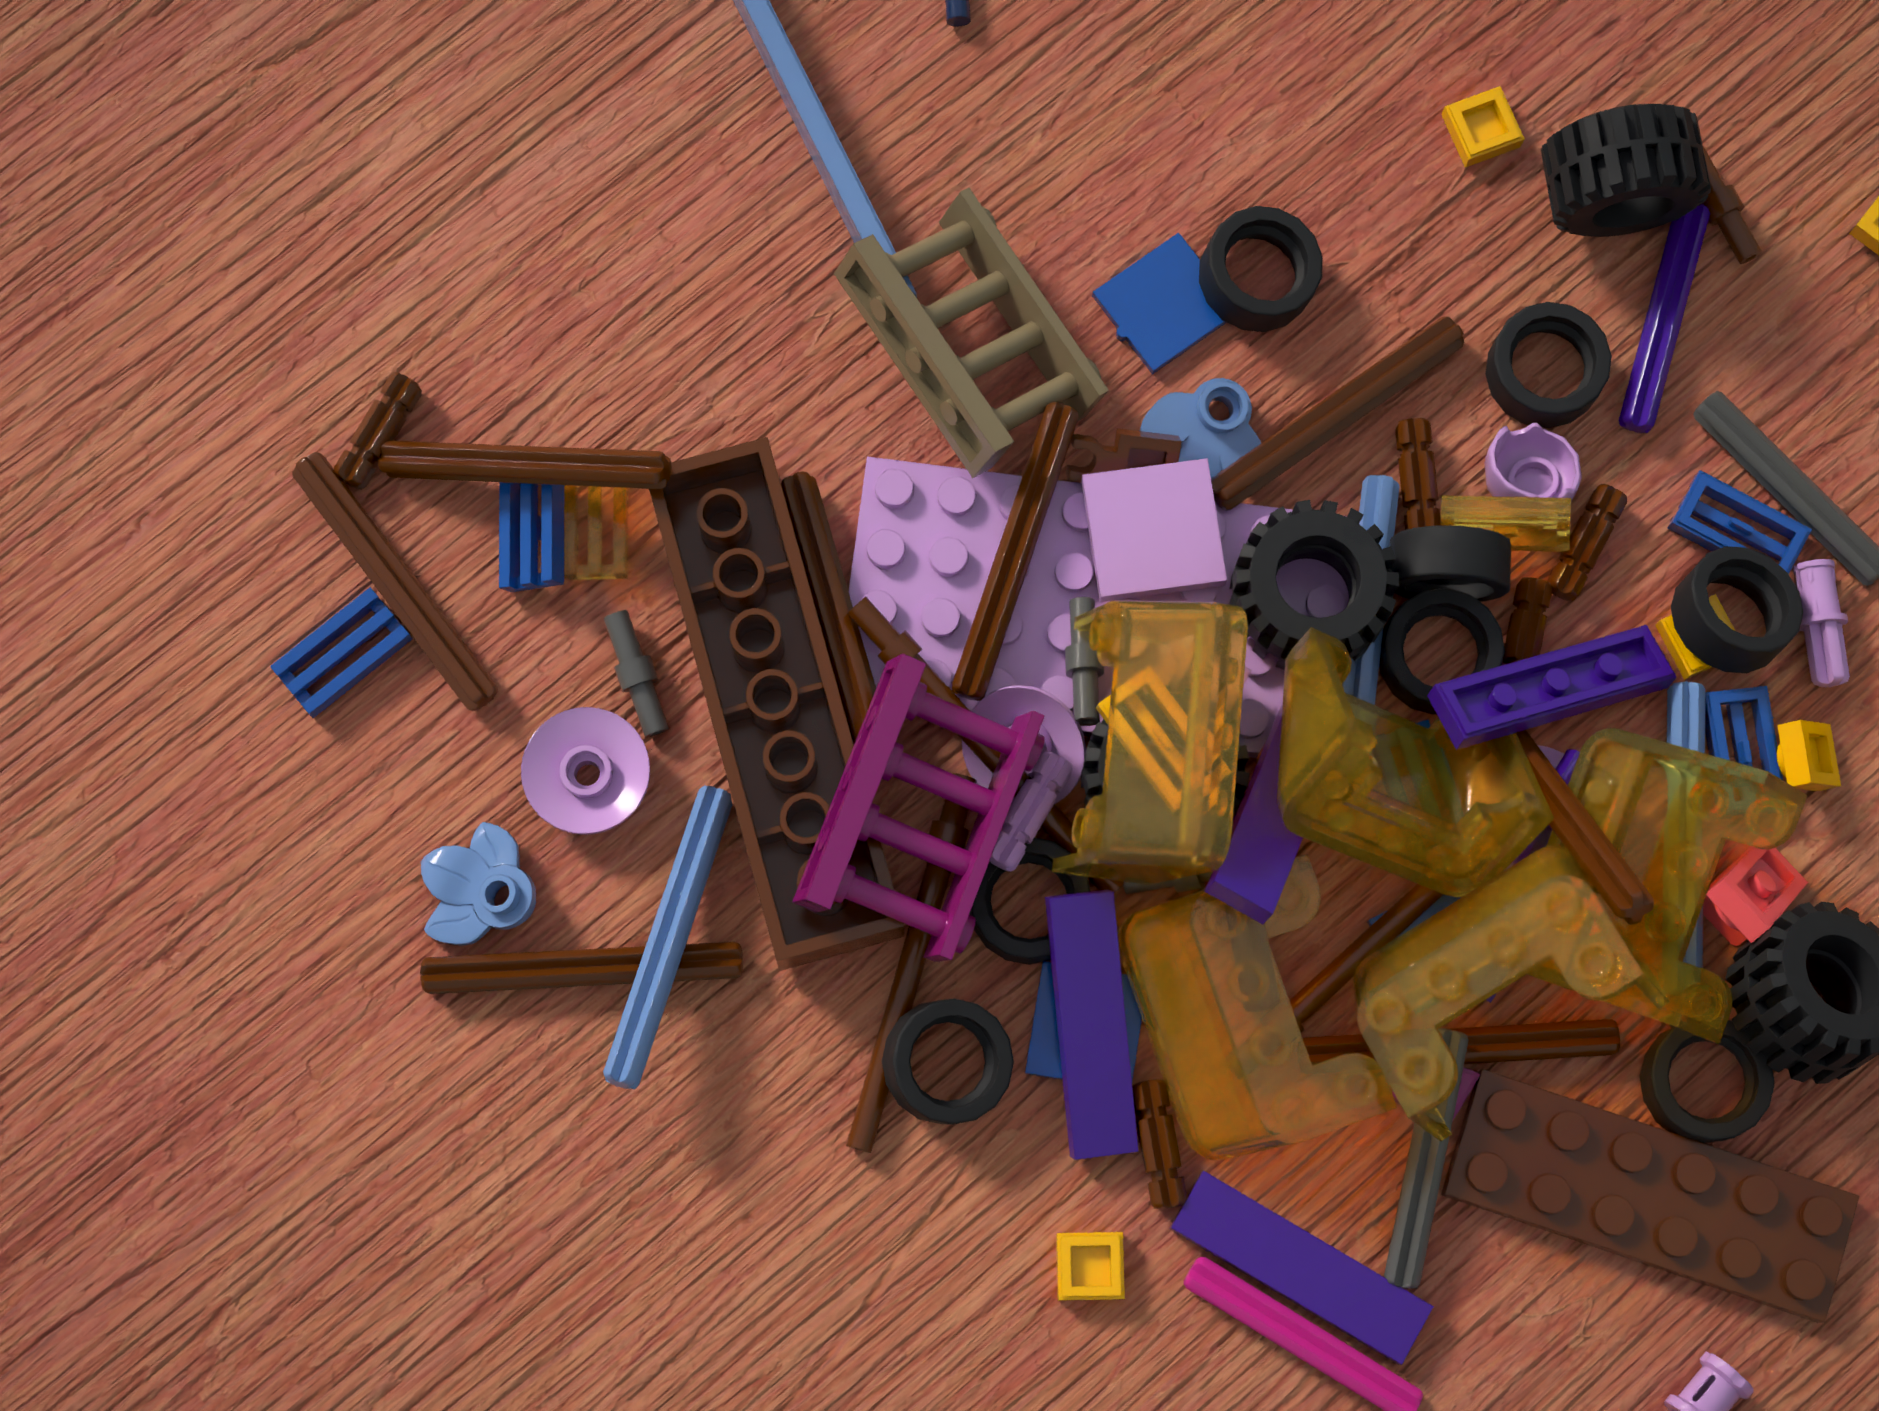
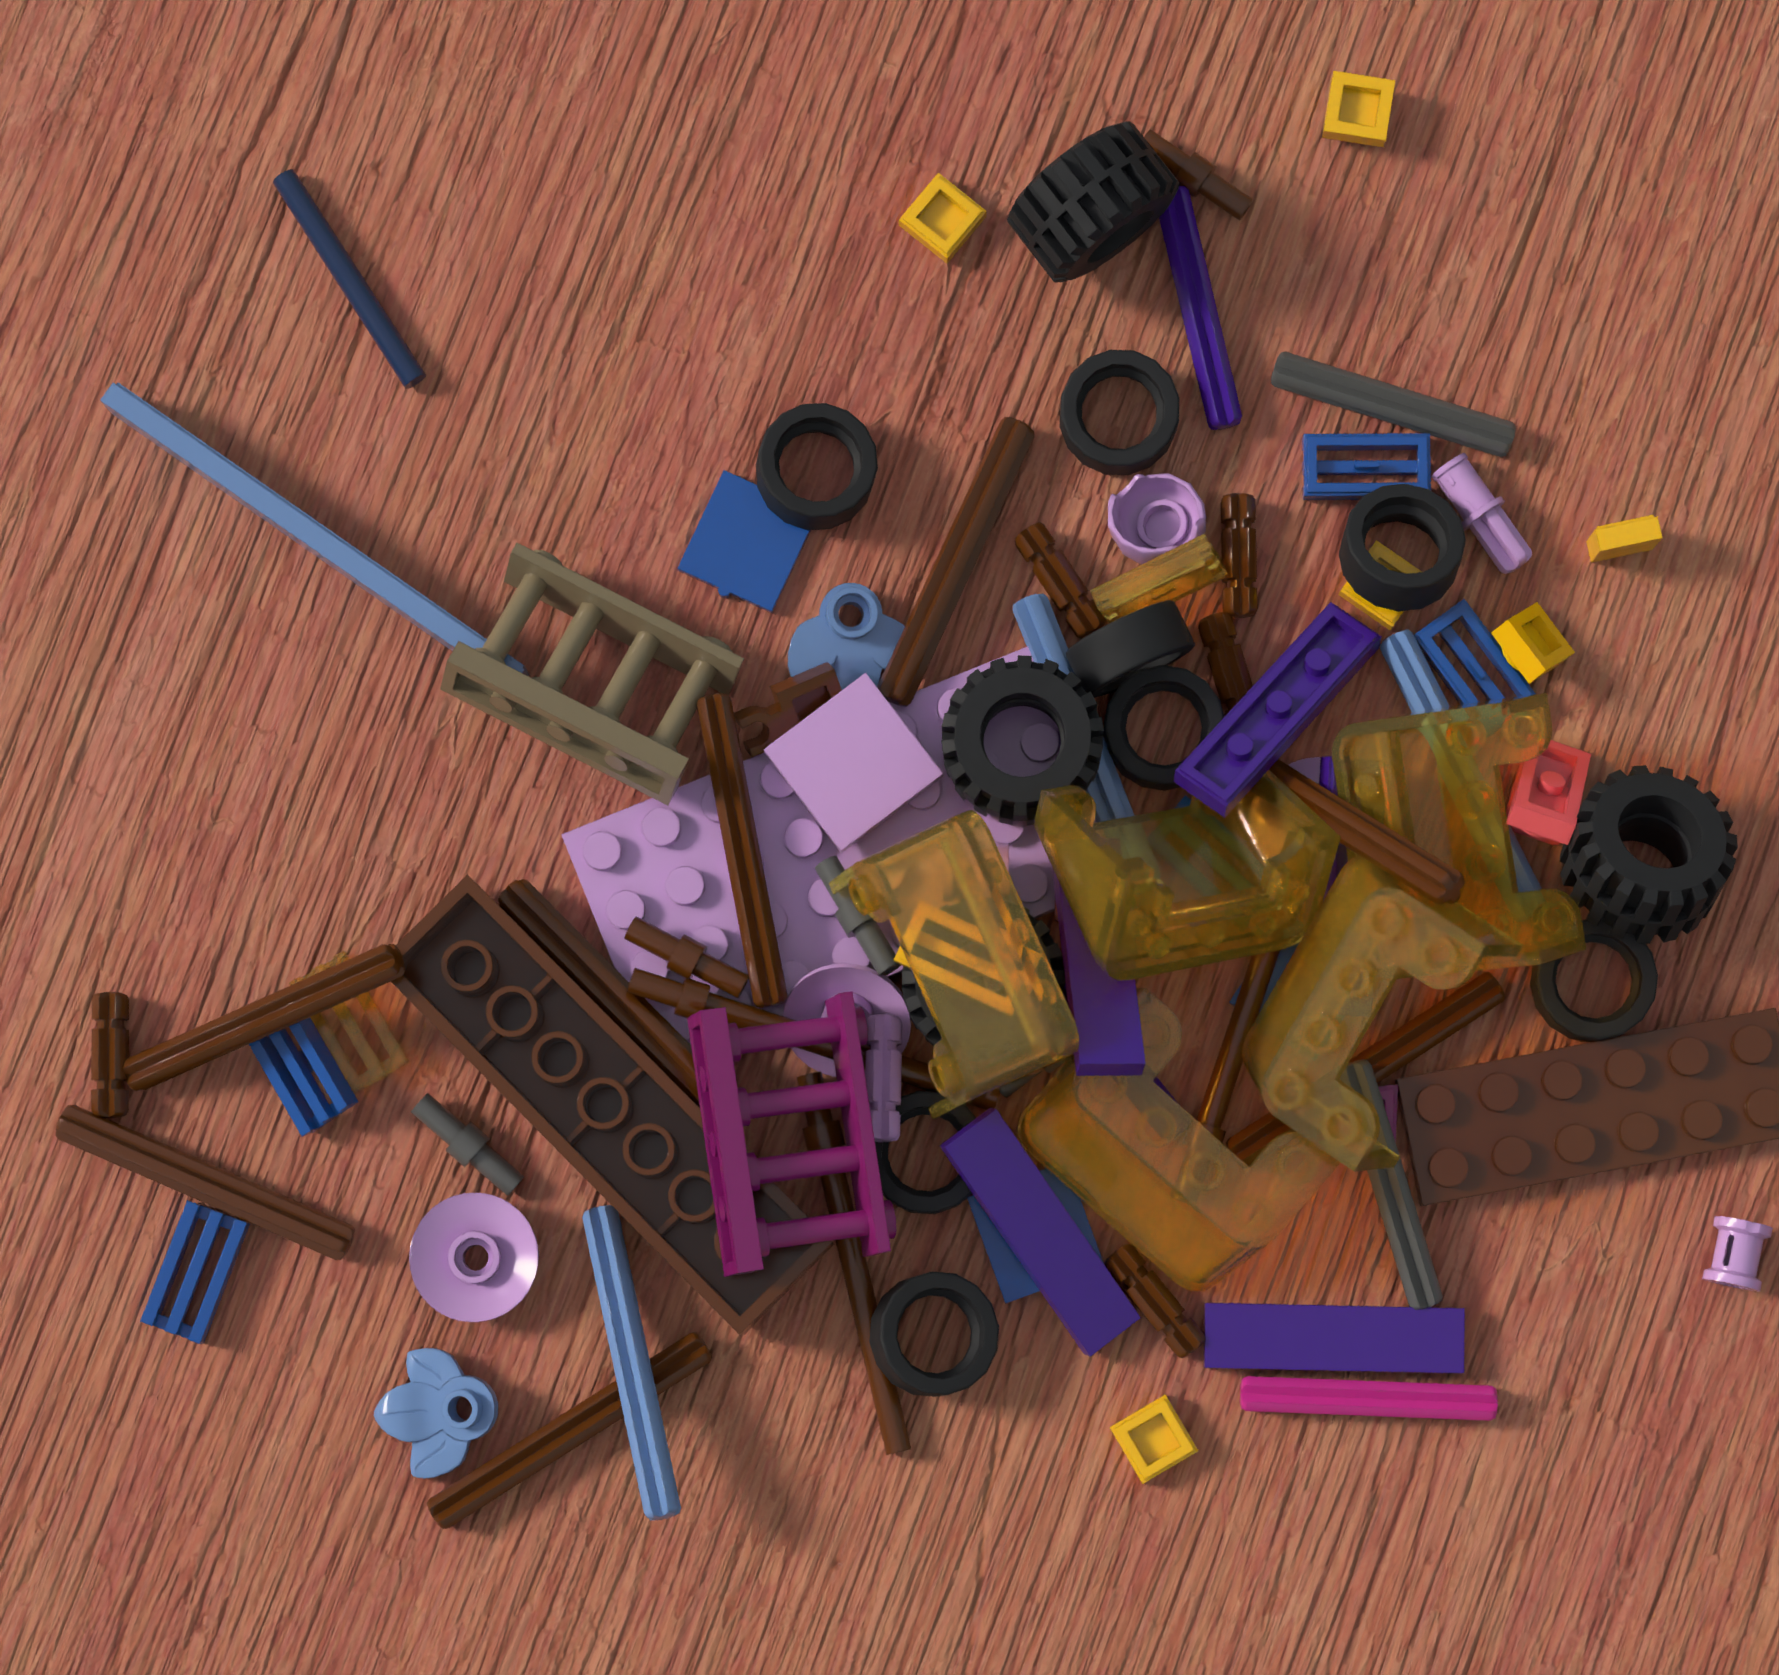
camera: 20 degrees left, 5 degrees up
none -> reddish brown bar [624,916,749,998]

